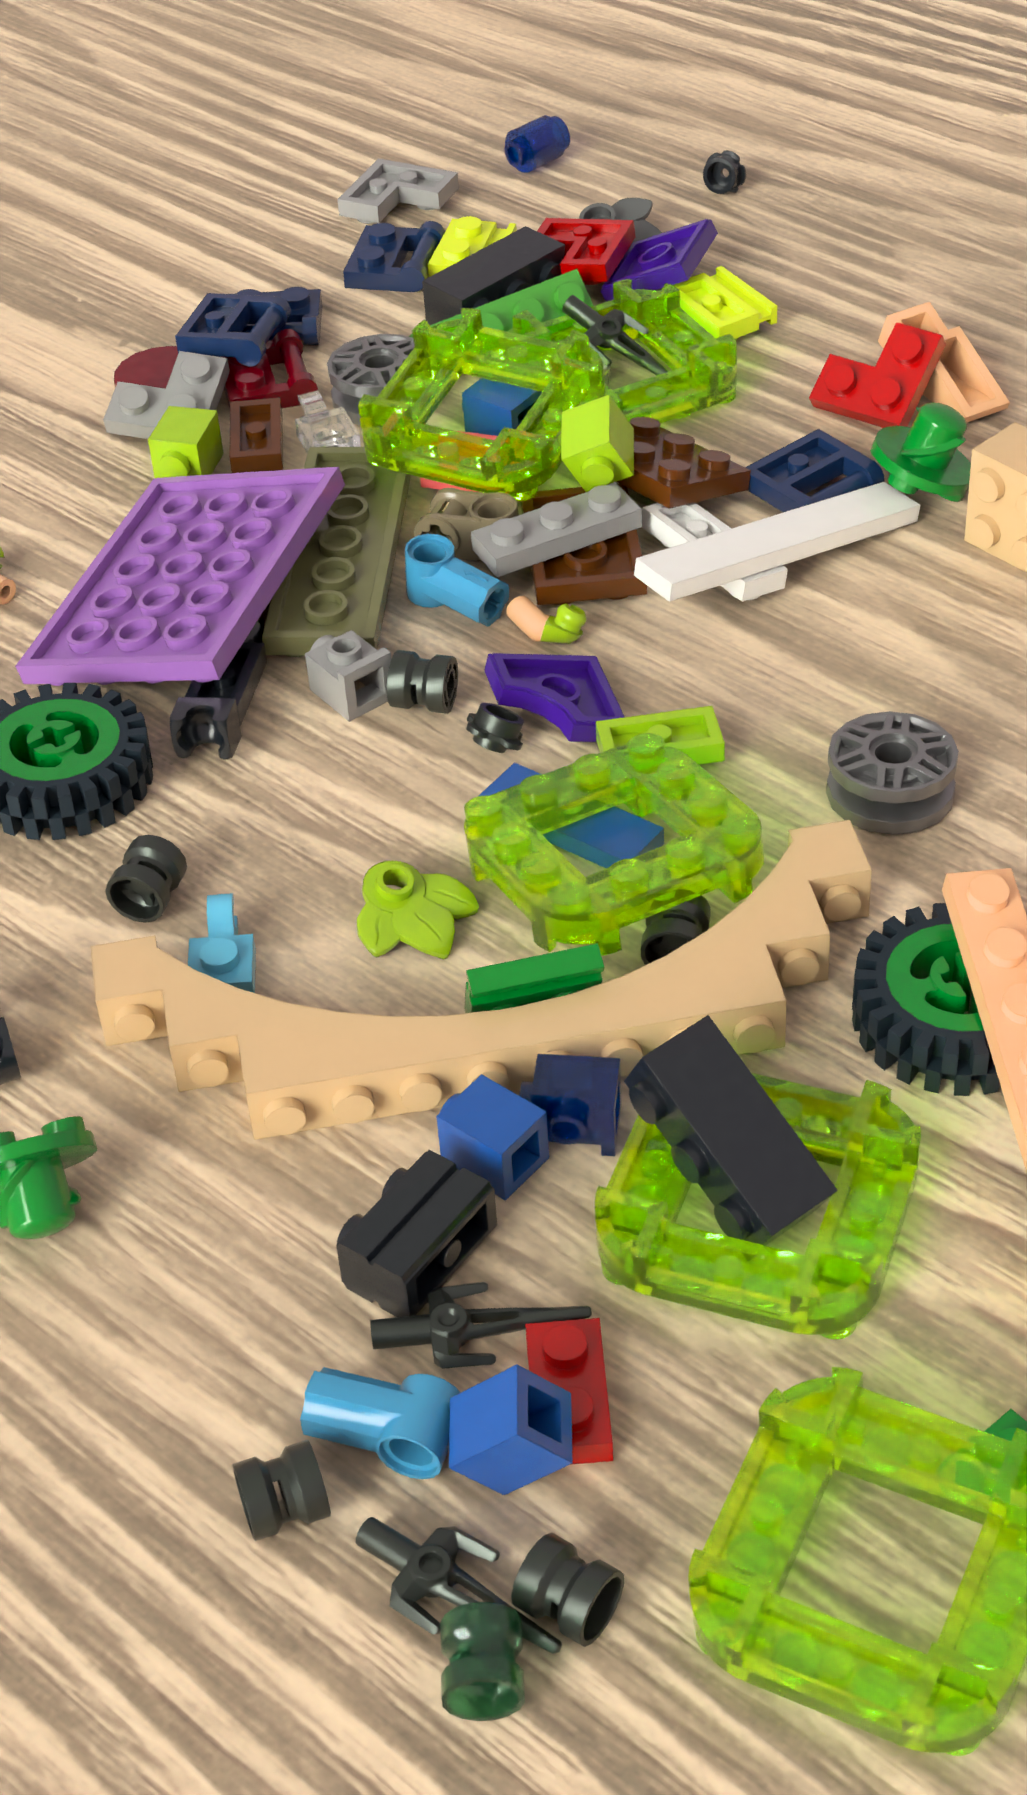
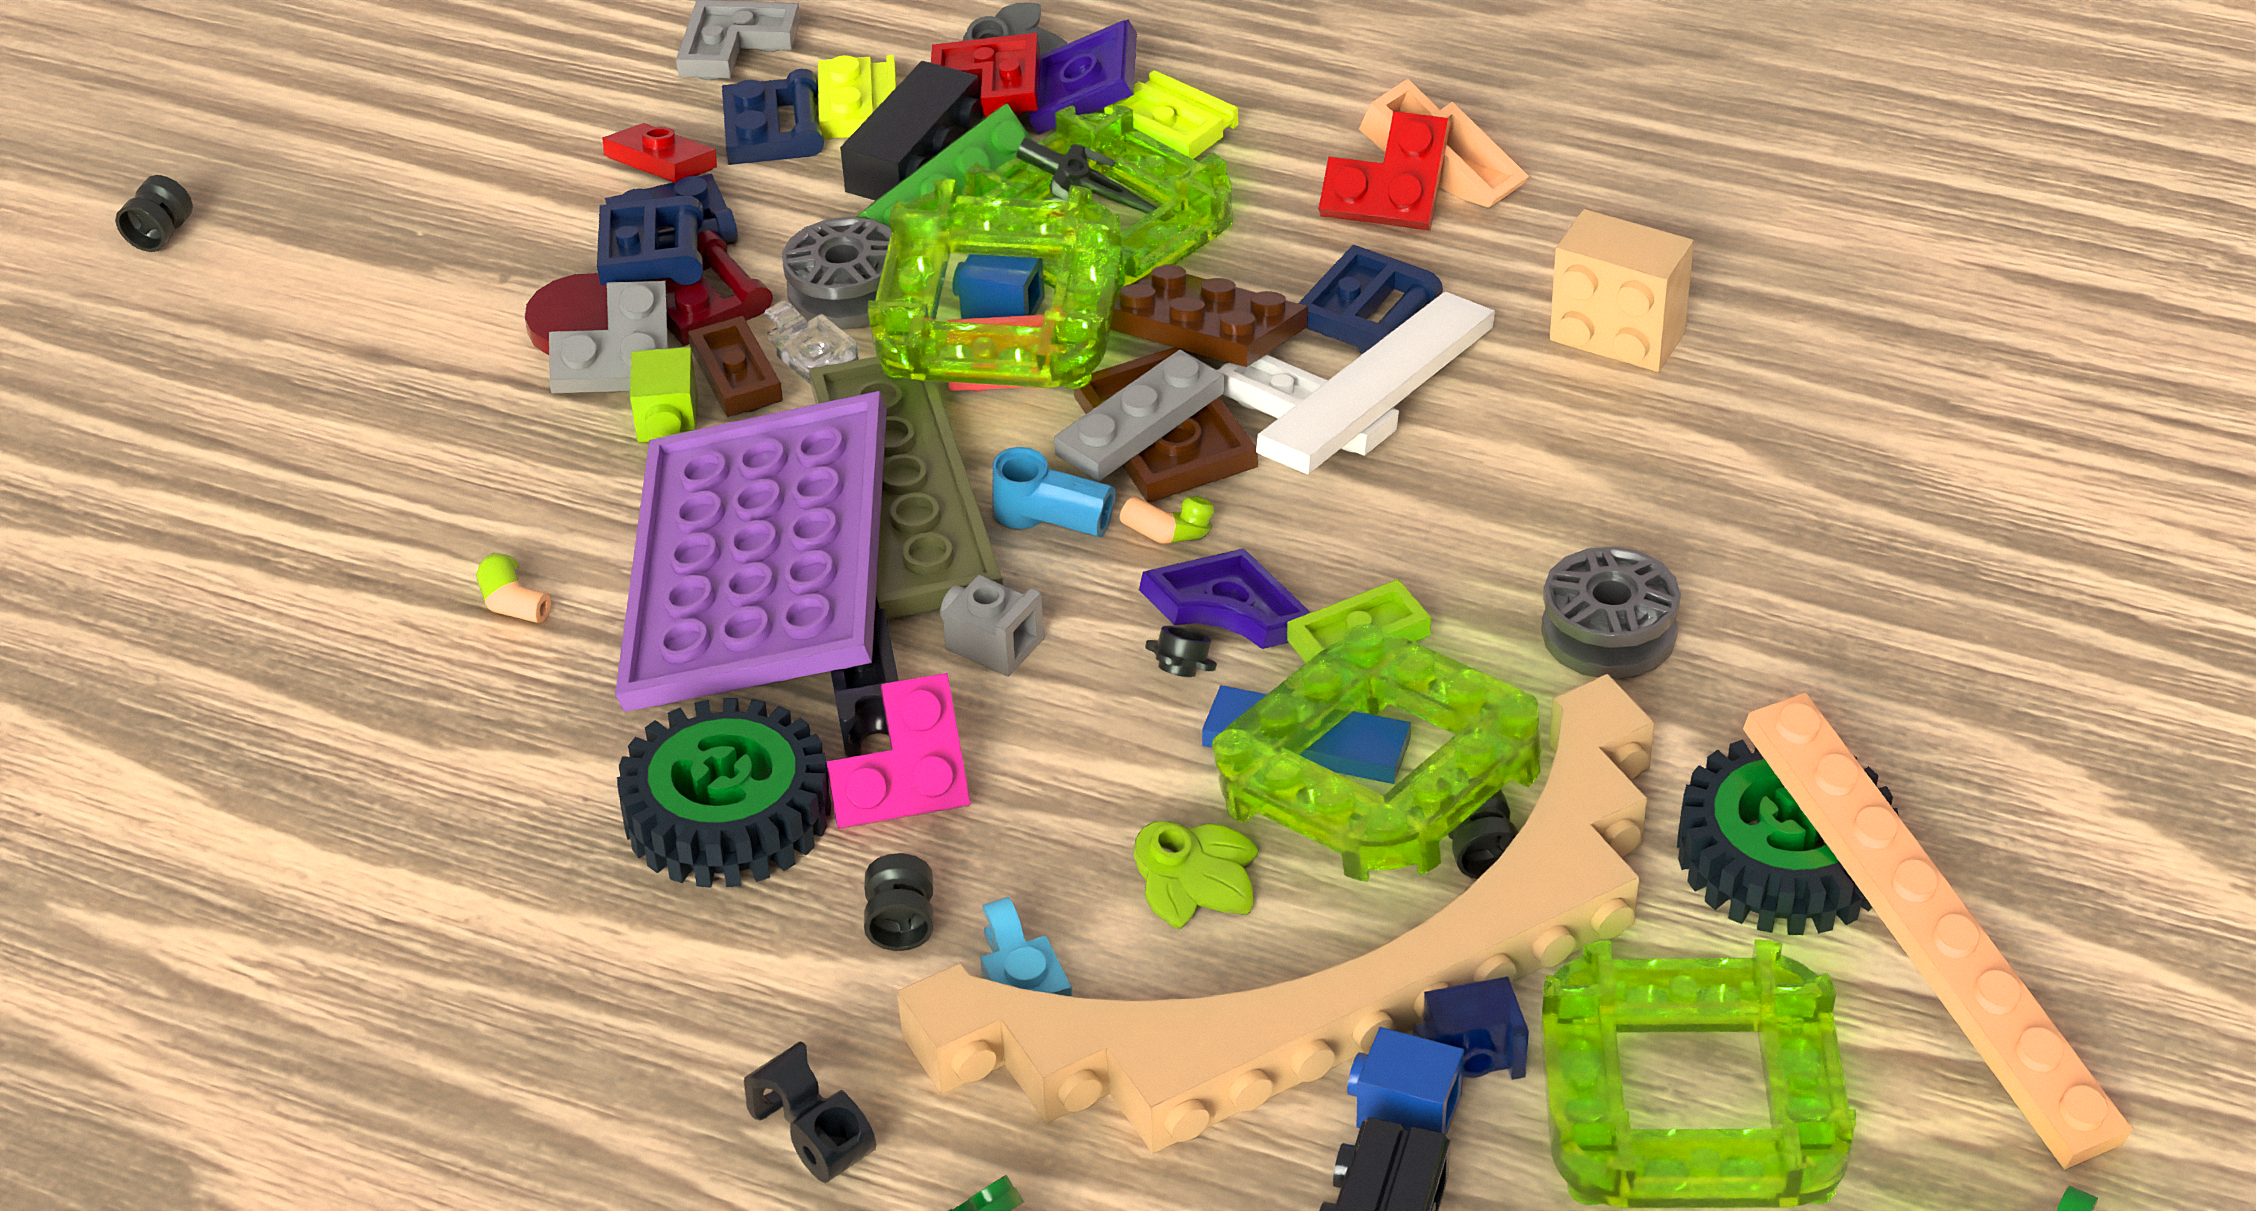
camera: 20 degrees left, 0 degrees up
pearl dark grey wheel [387,650,458,714] -> none
dark tan piece [414,488,519,563] -> none
green plate [464,943,605,1013] -> none
lime brick [561,394,634,492] -> none
black brick [624,1015,838,1256] -> none
green plate [870,402,971,502] -> none
none -> red plate [602,123,717,183]
none -> plate [826,673,971,829]

